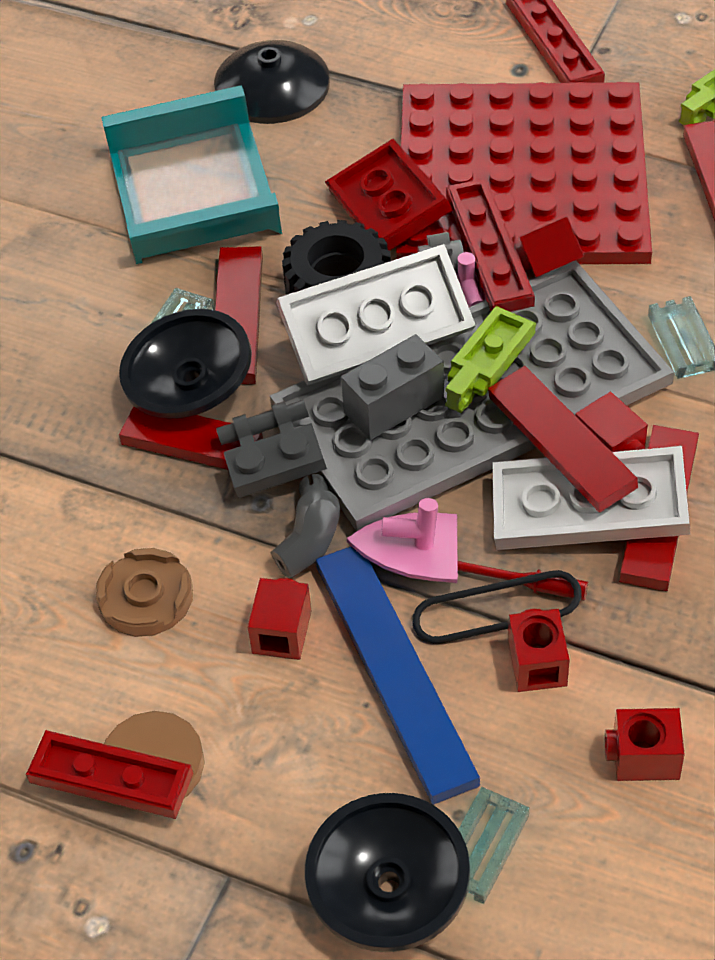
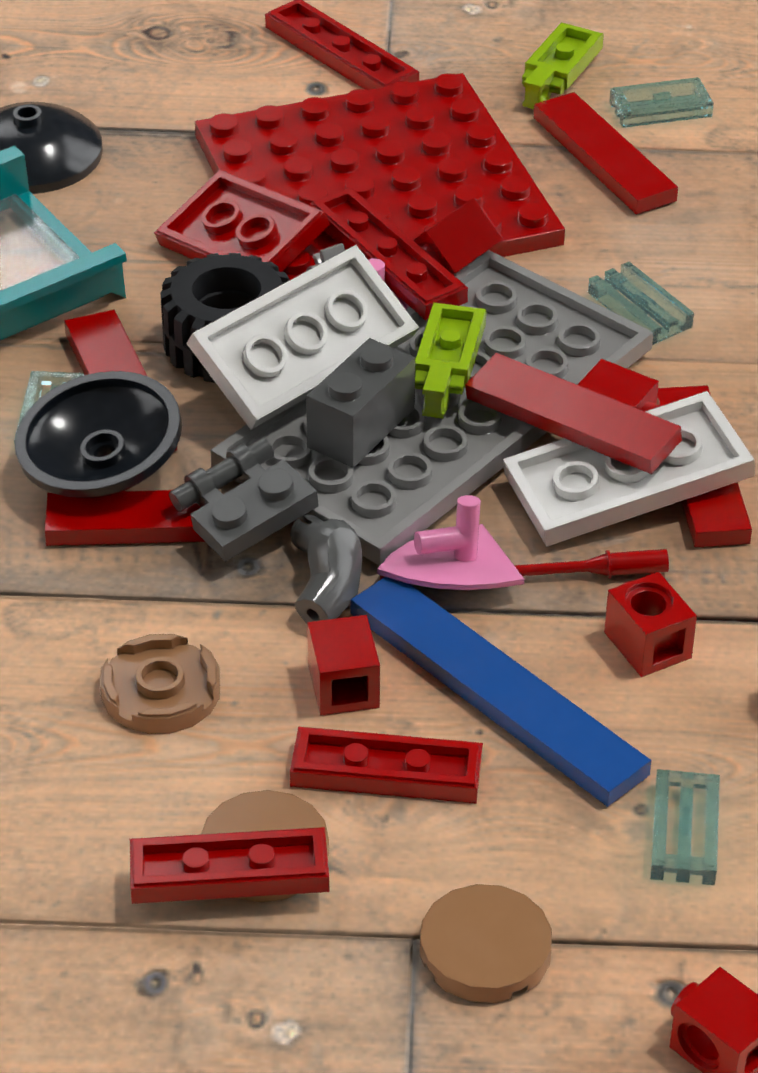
camera: 25 degrees left, 10 degrees down
black dish [305,793,470,952] -> none
black piece [413,570,581,644] -> none
none -> red tile [290,726,483,804]
none -> medium nougat tile [420,884,552,1003]

